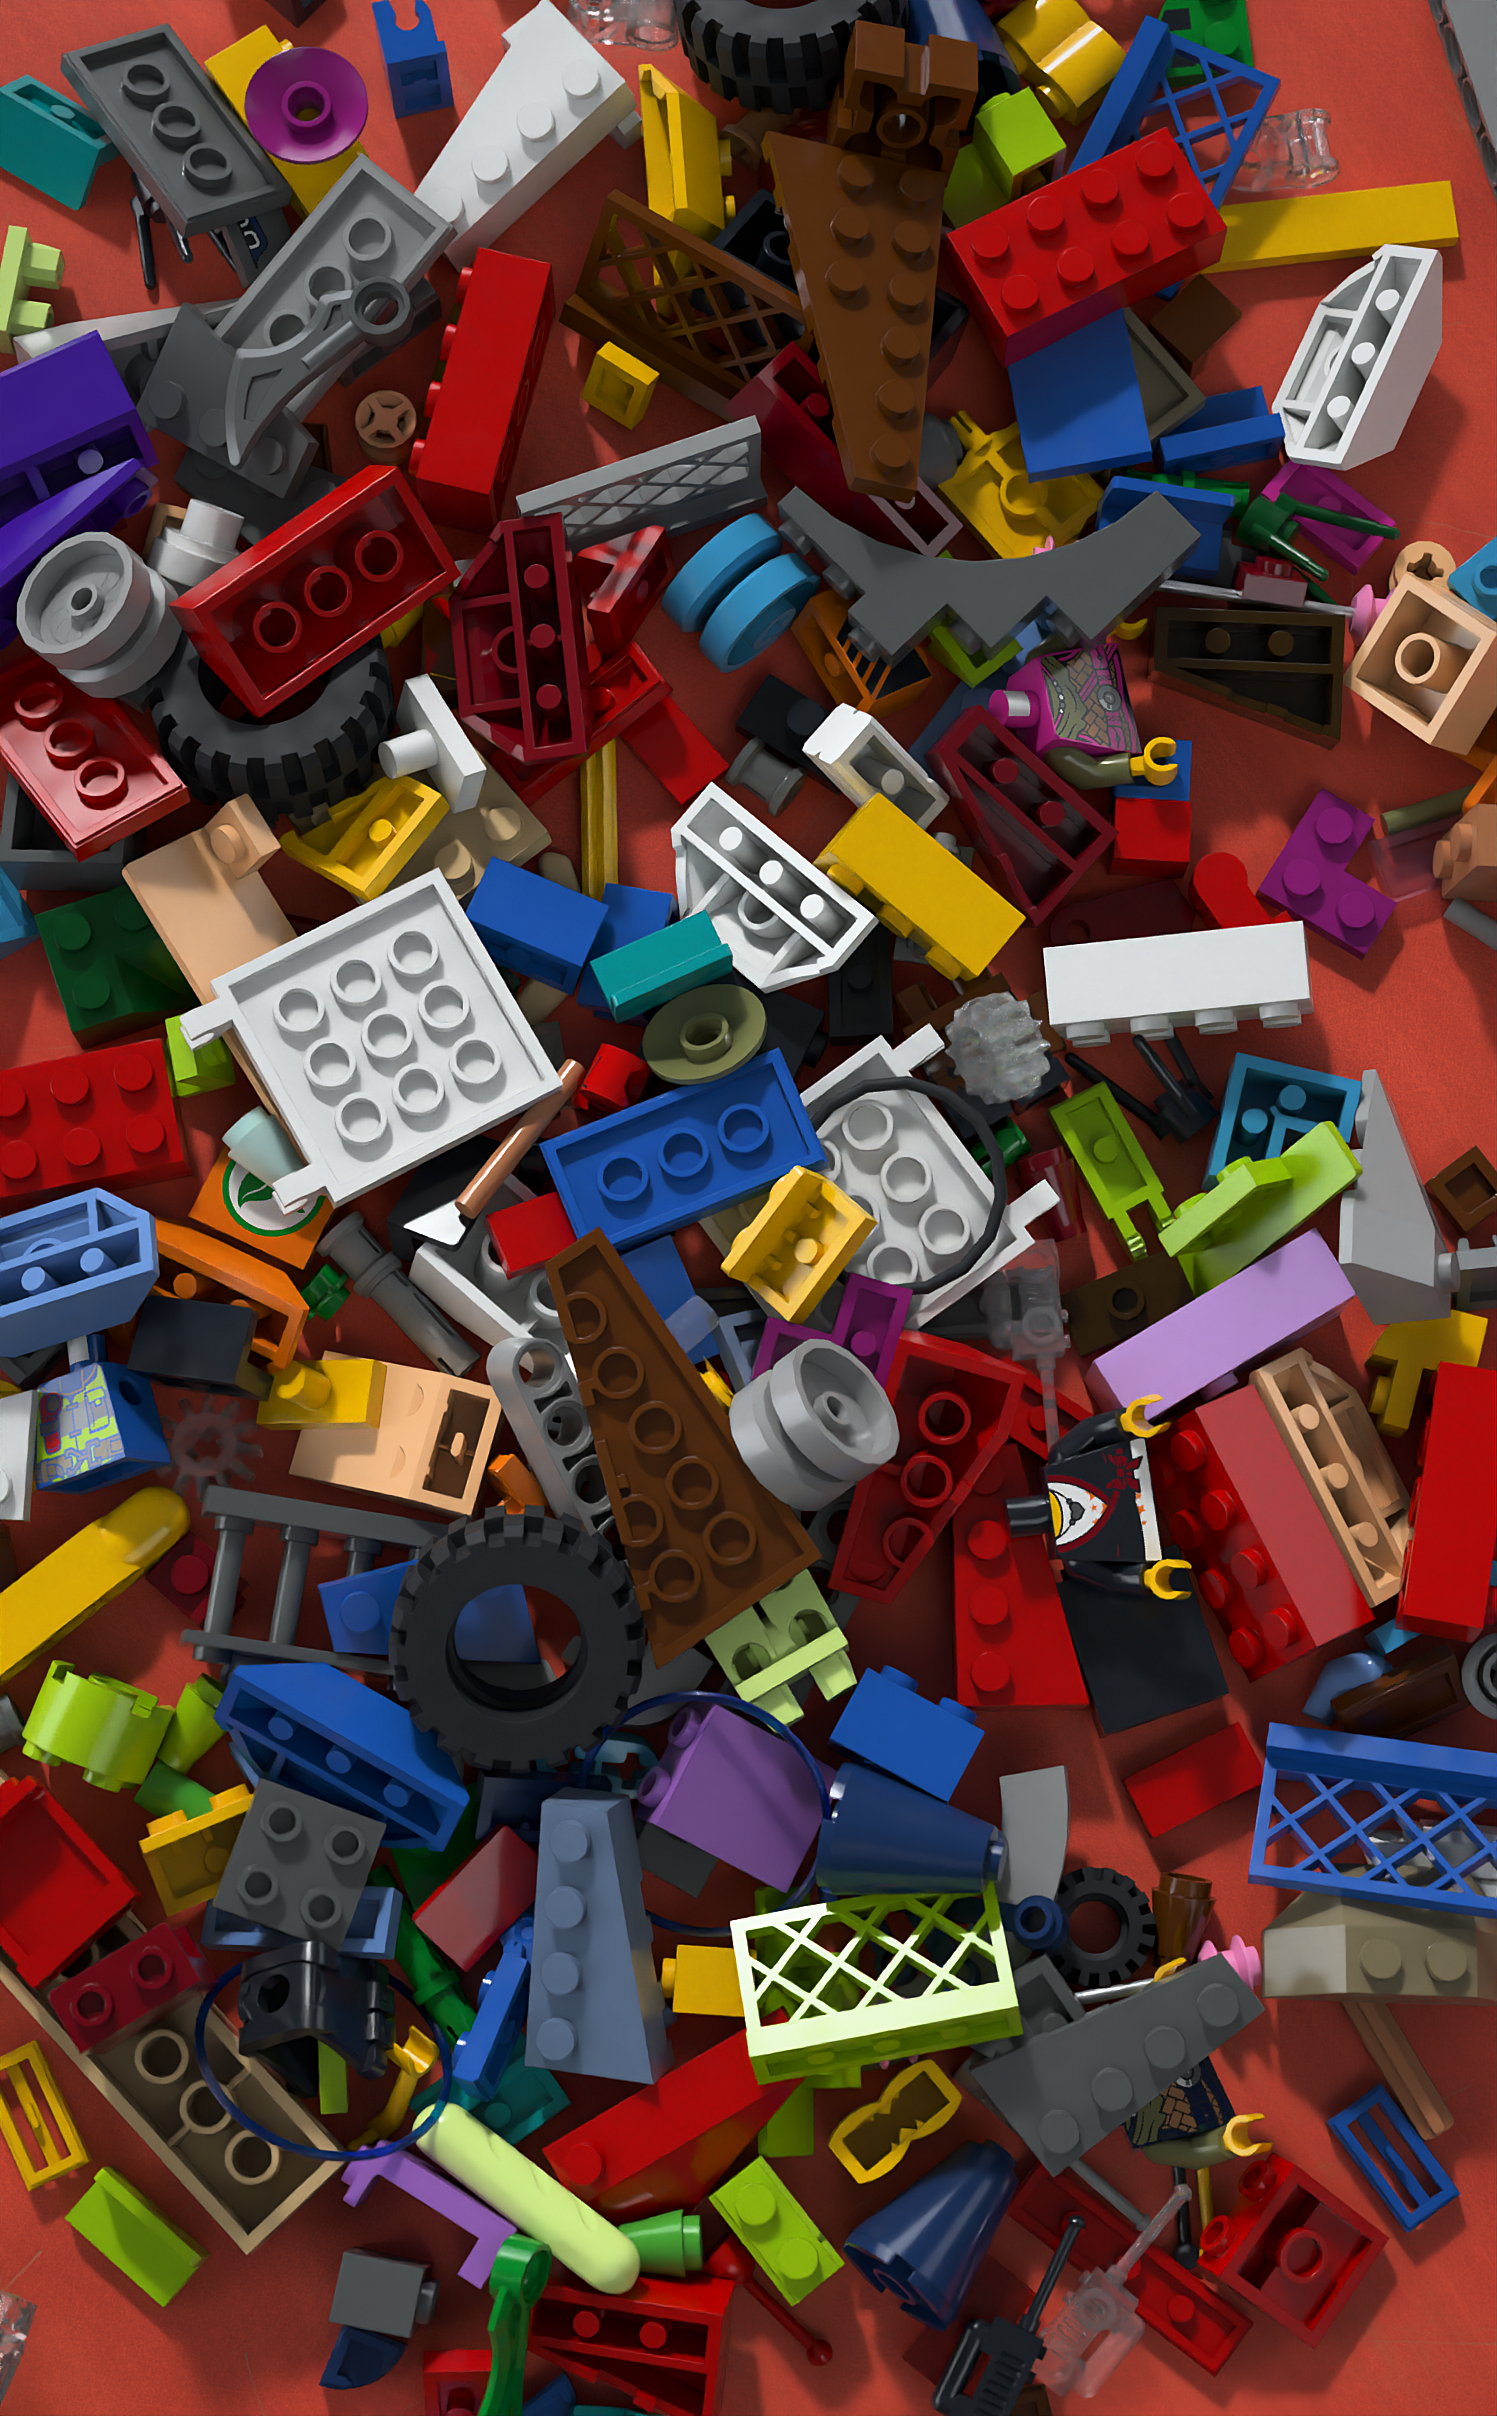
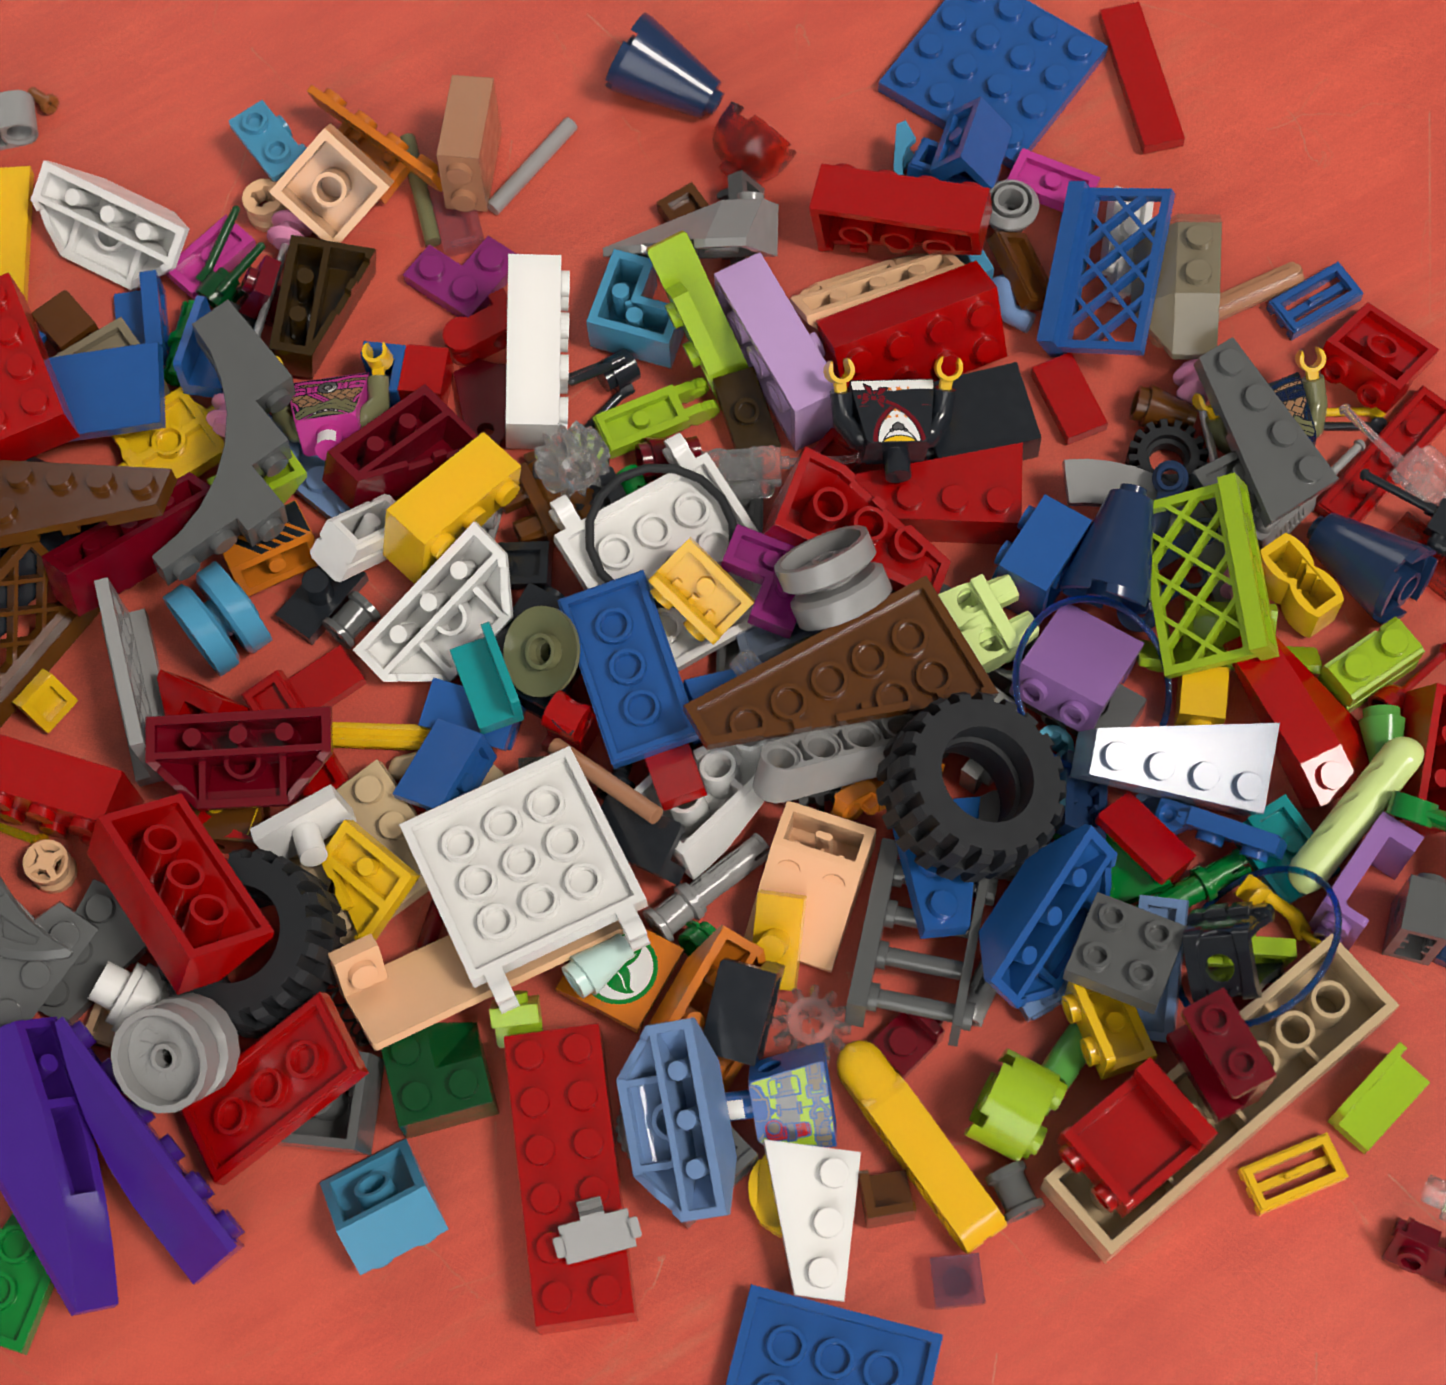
camera: 80 degrees left, 10 degrees down
lime cone [156,1673,228,1774] -> none
yellow brick [1364,1309,1488,1438] -> none

